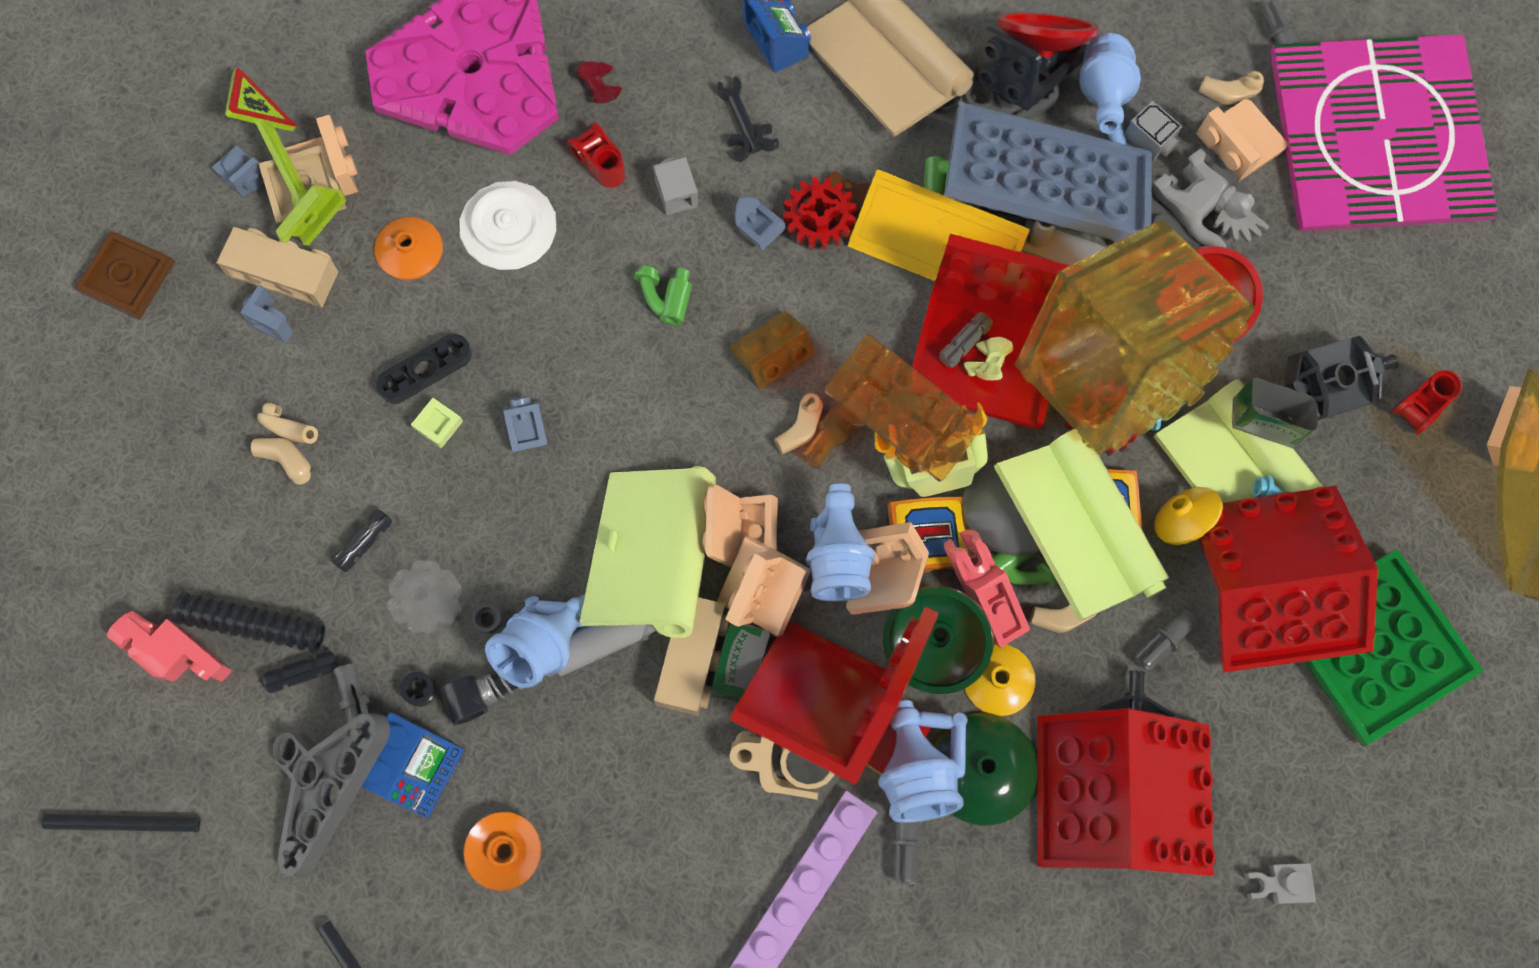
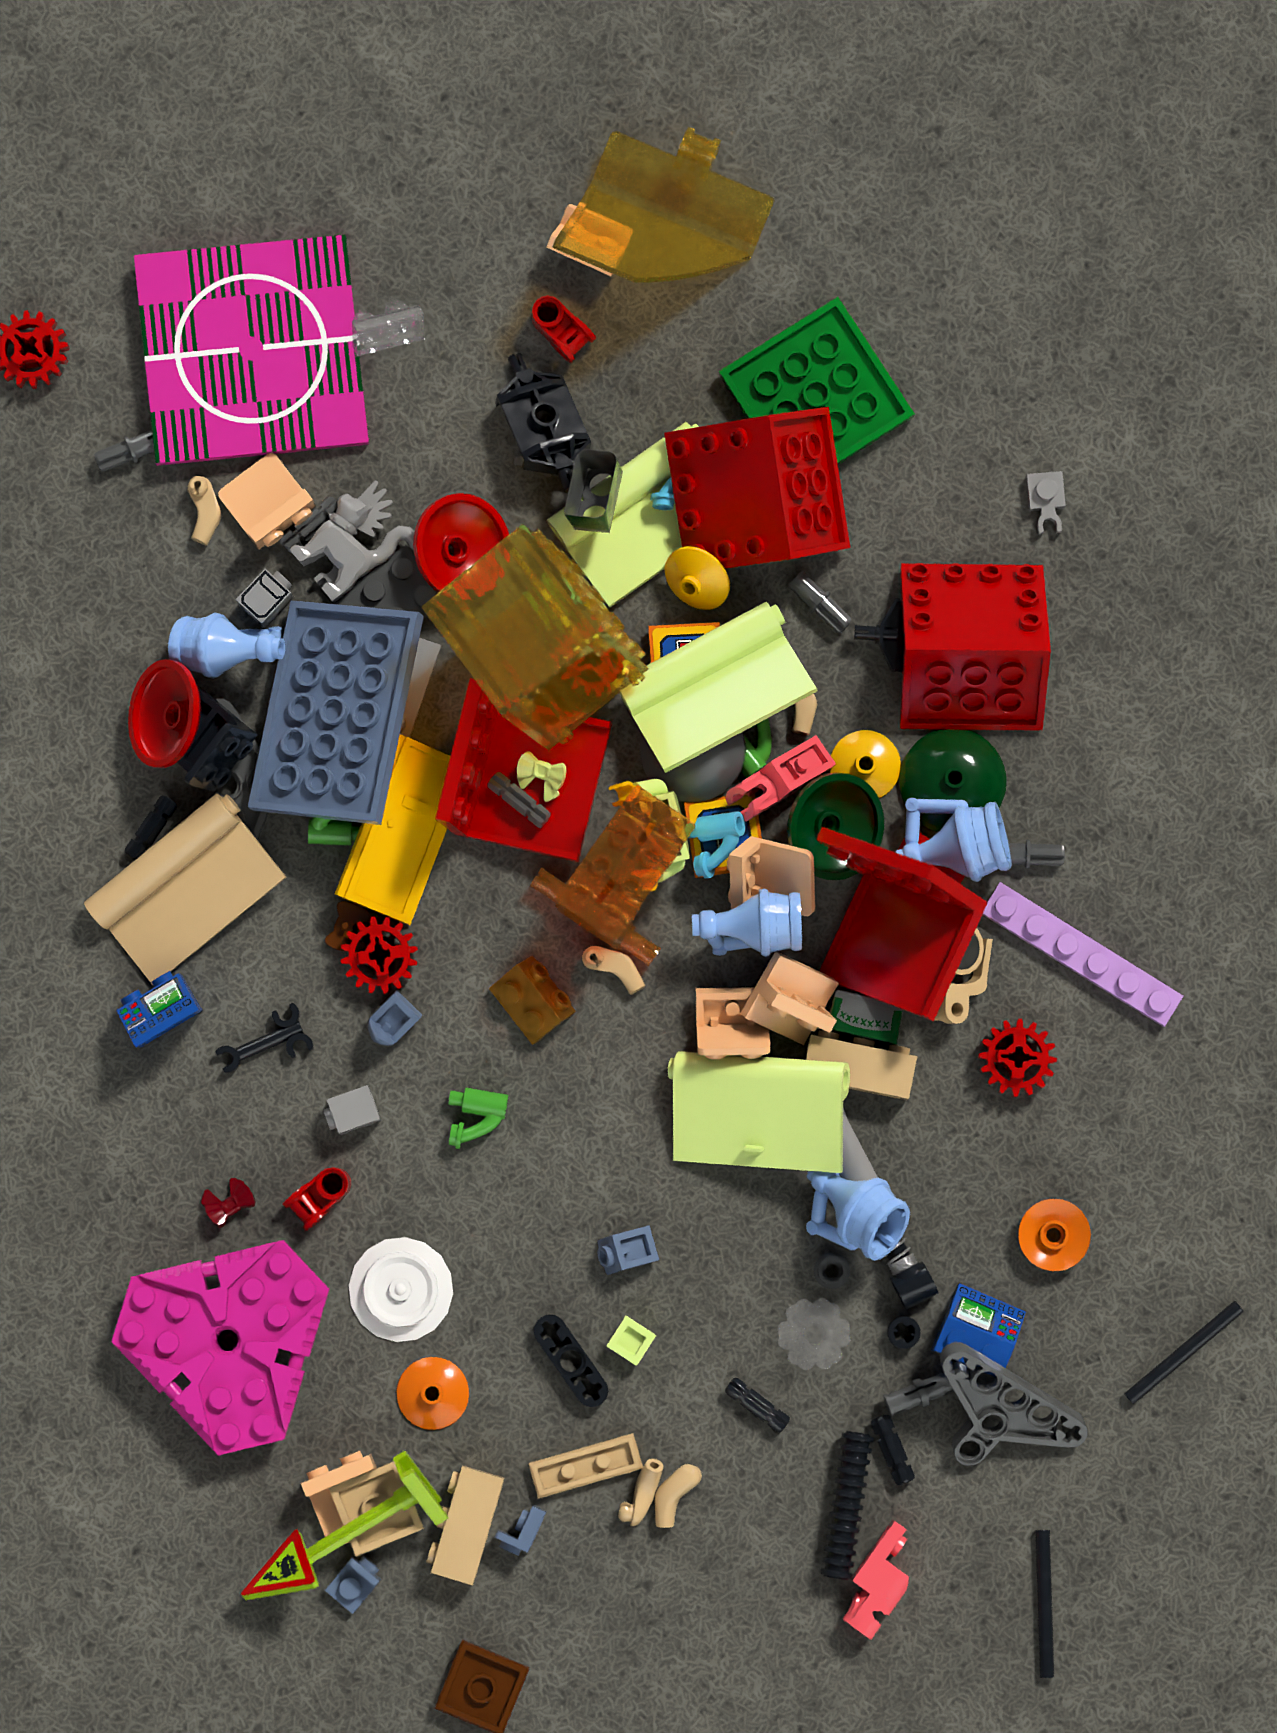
camera: 90 degrees left, 10 degrees up
none -> black axle [125,795,177,860]
none -> clear tile [352,297,424,356]
none -> tan tile [528,1433,643,1499]
none -> medium azure plant [685,811,745,879]
none -> red gear [978,1019,1057,1097]

